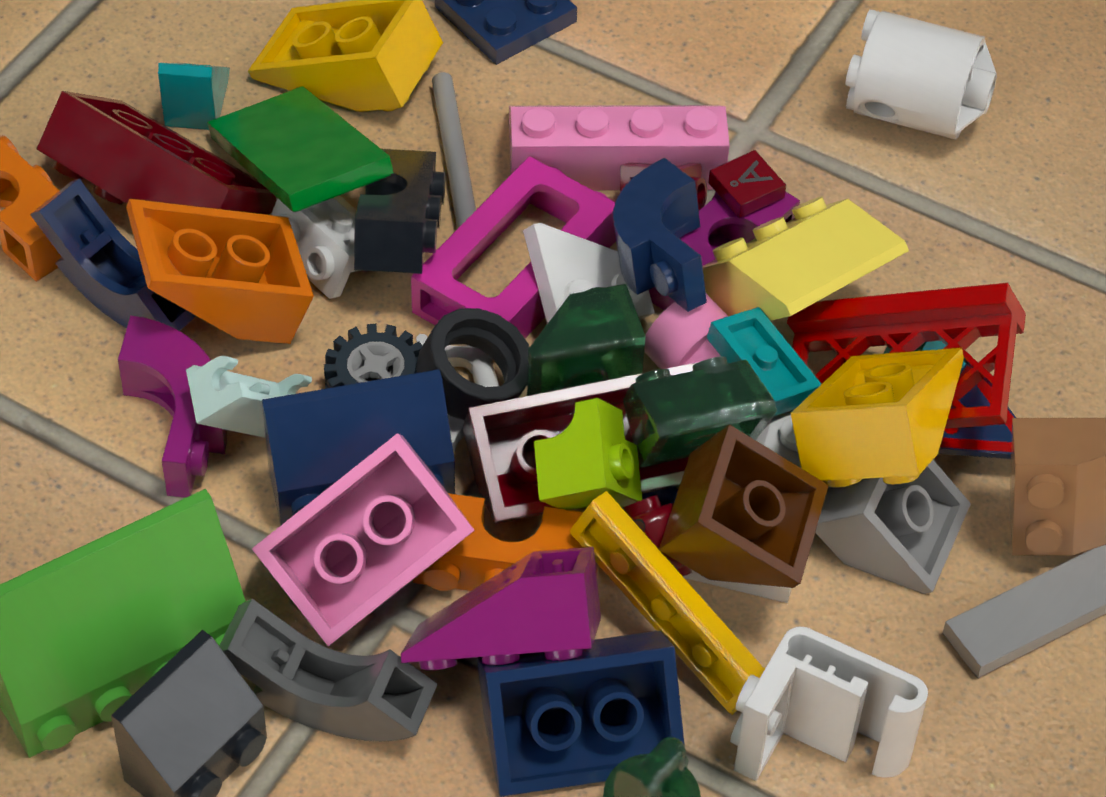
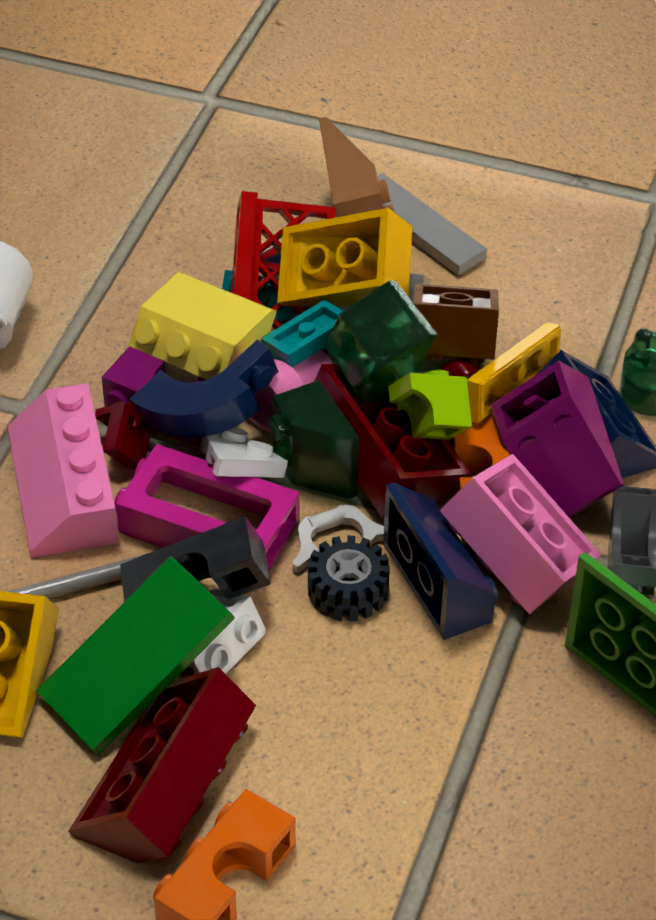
camera: 100 degrees left, 5 degrees down
dark blue arch [30,179,196,331] -> none
magenta arch [118,315,227,498] -> none
orange slope [126,199,314,344] -> none
teal slope [158,63,230,130] -> none
light aqua hinge [186,356,312,438] -> none
black tyre [416,308,534,421] -> none
dark red tile [708,150,786,219] -> none
white piece [730,627,928,781] -> none

